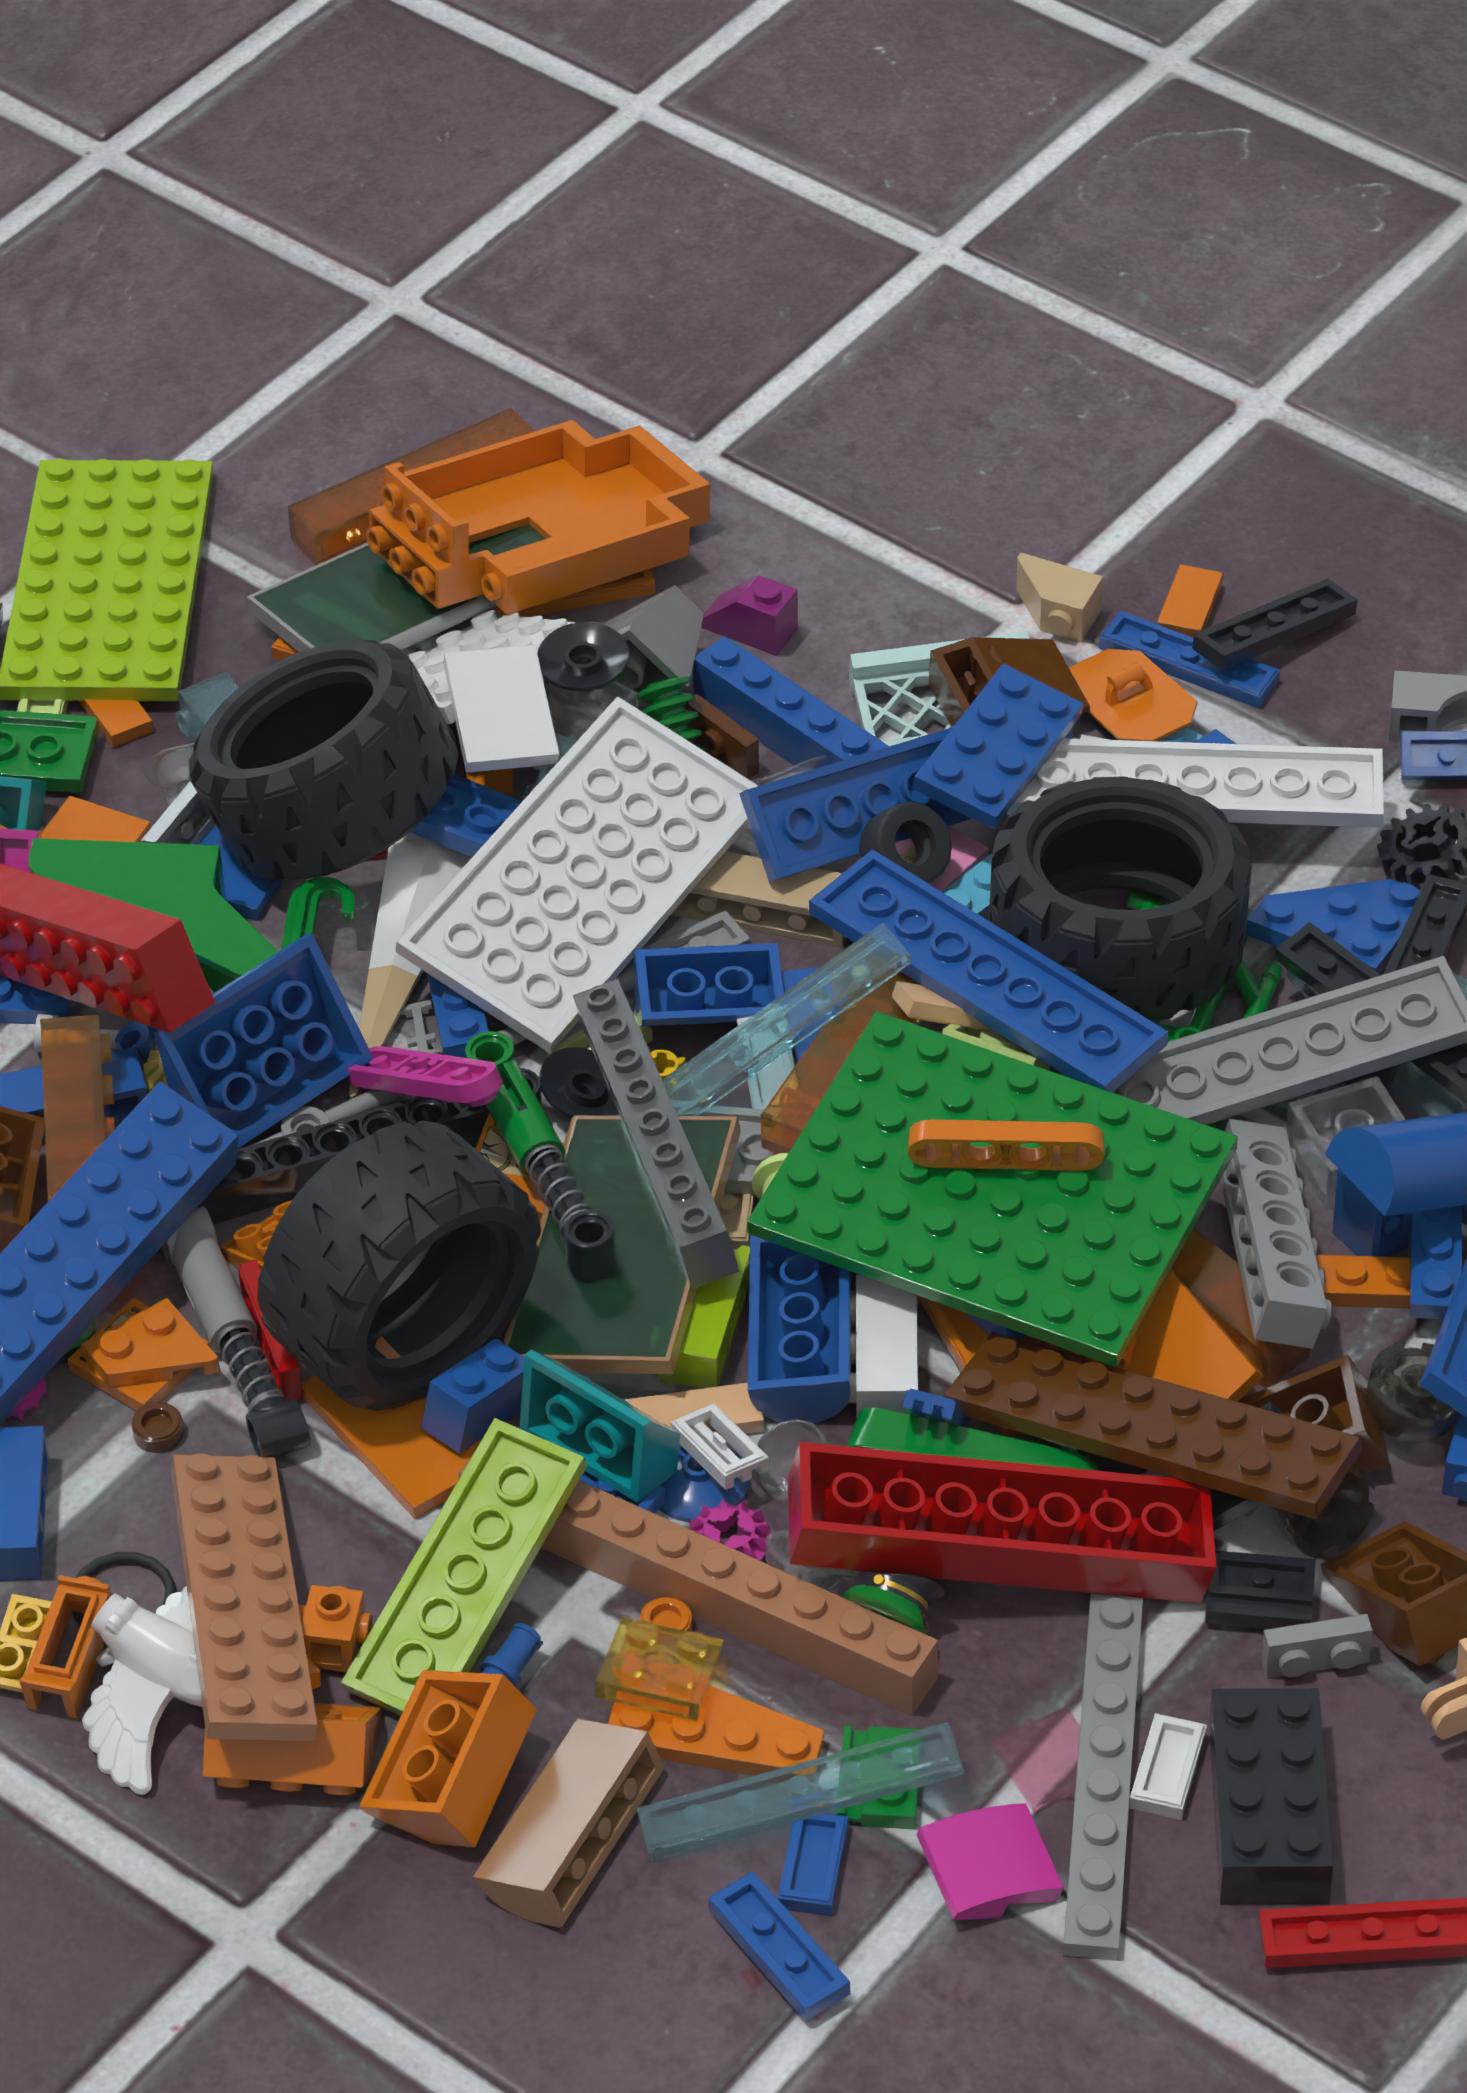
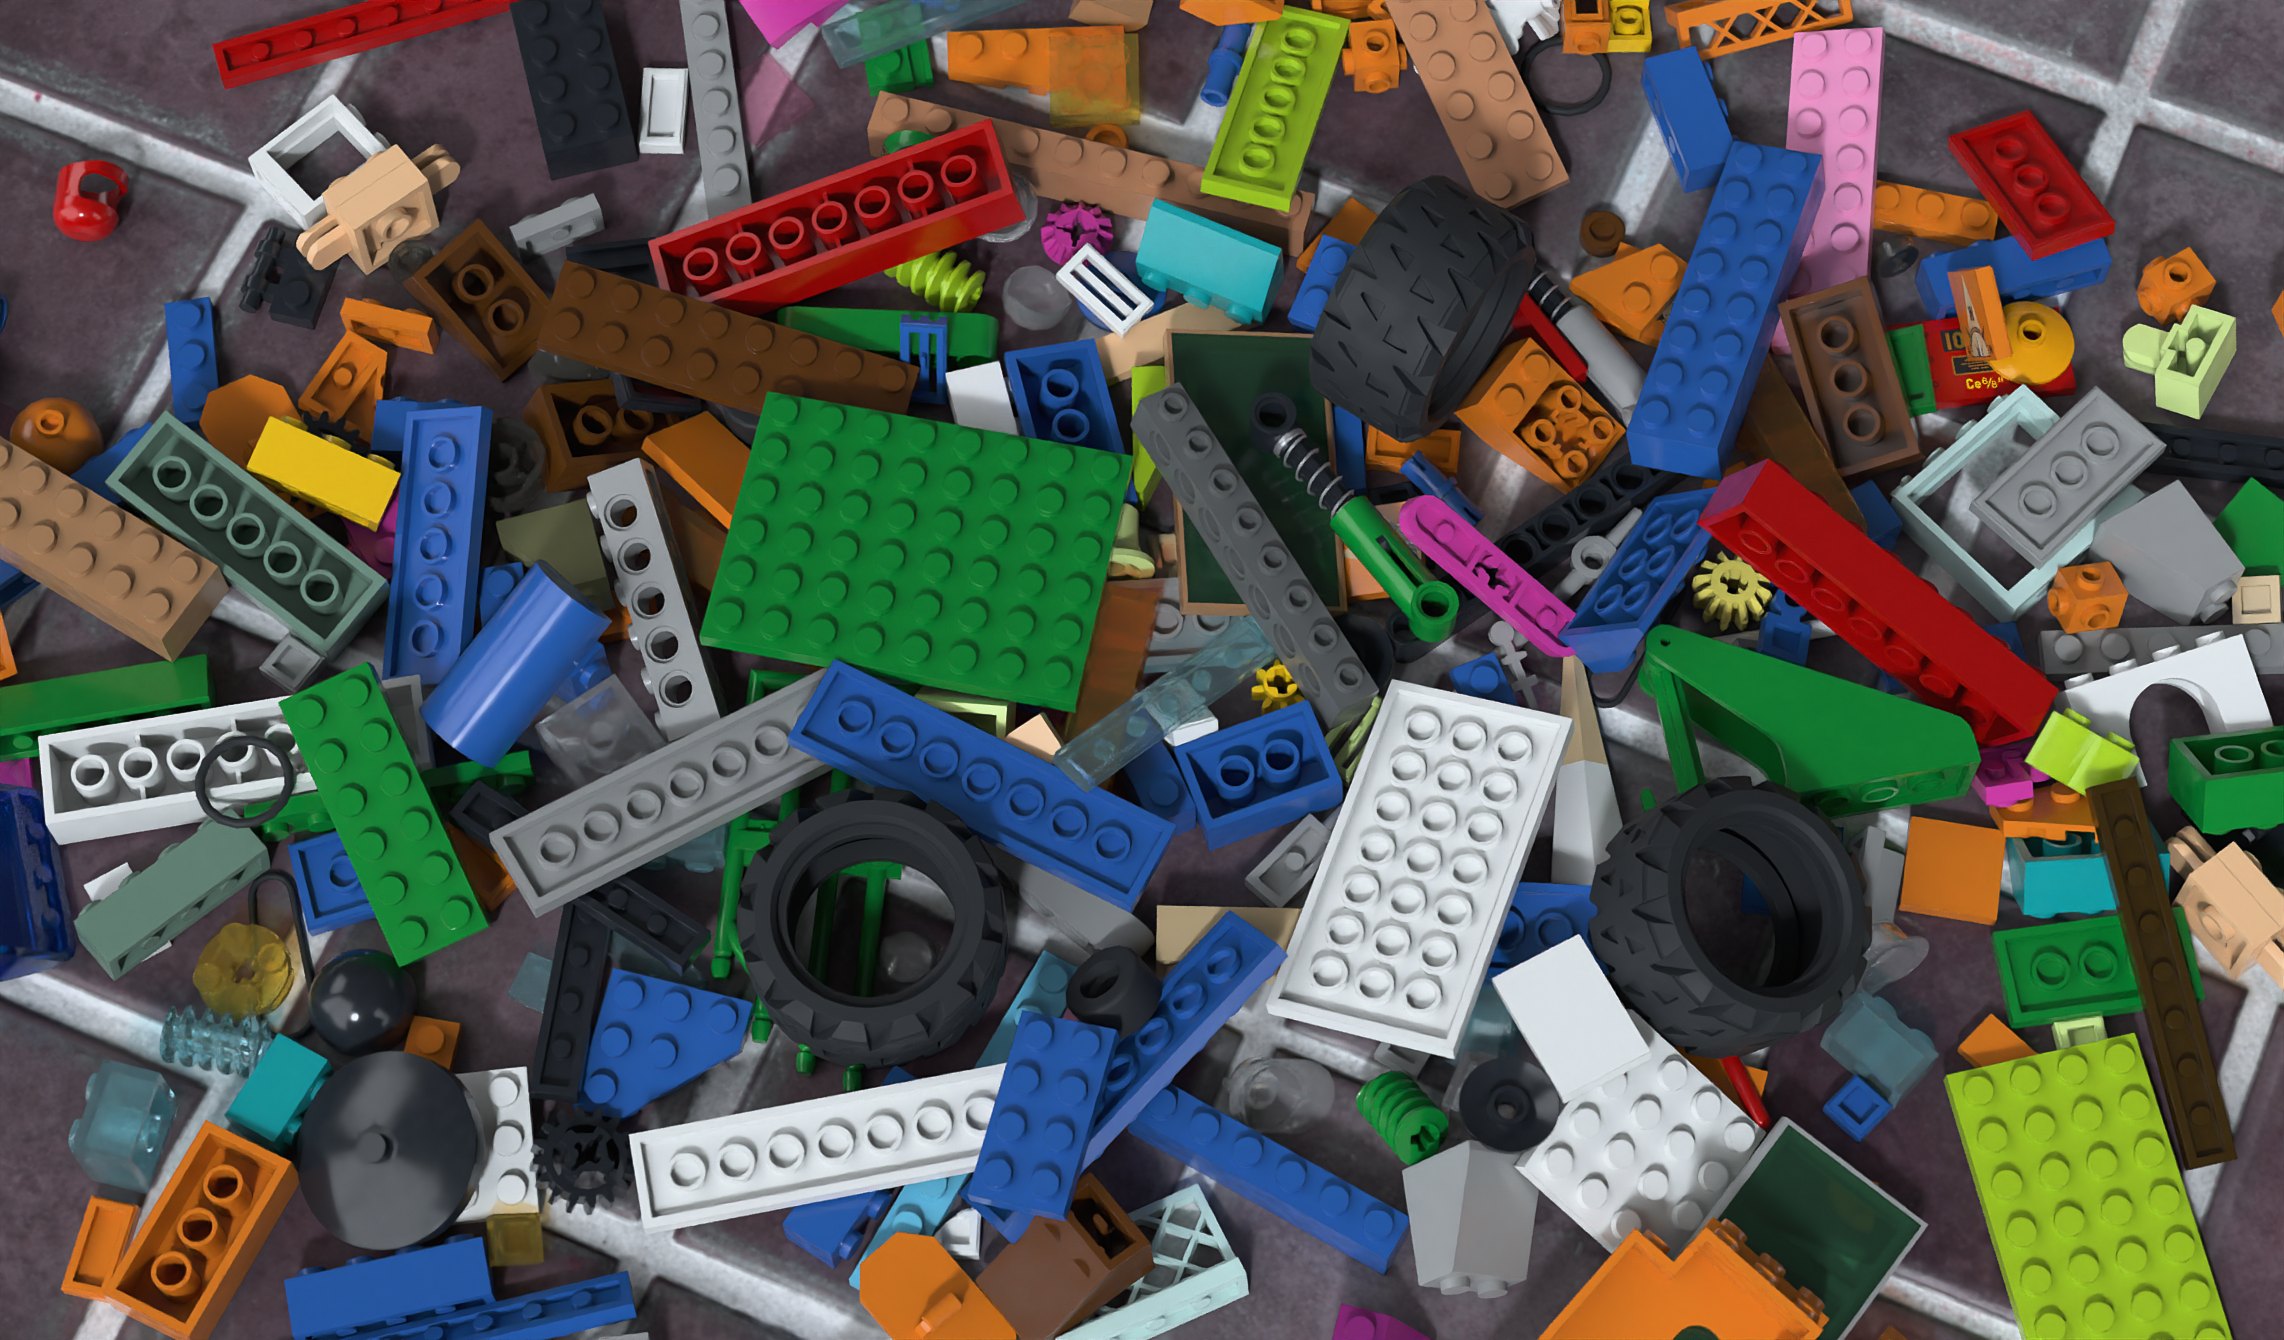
camera: 165 degrees right, 20 degrees up
reddish brown plate [685,694,759,779] -> none
orange beam [908,1120,1105,1171] -> none
none -> olive slope [495,498,615,611]

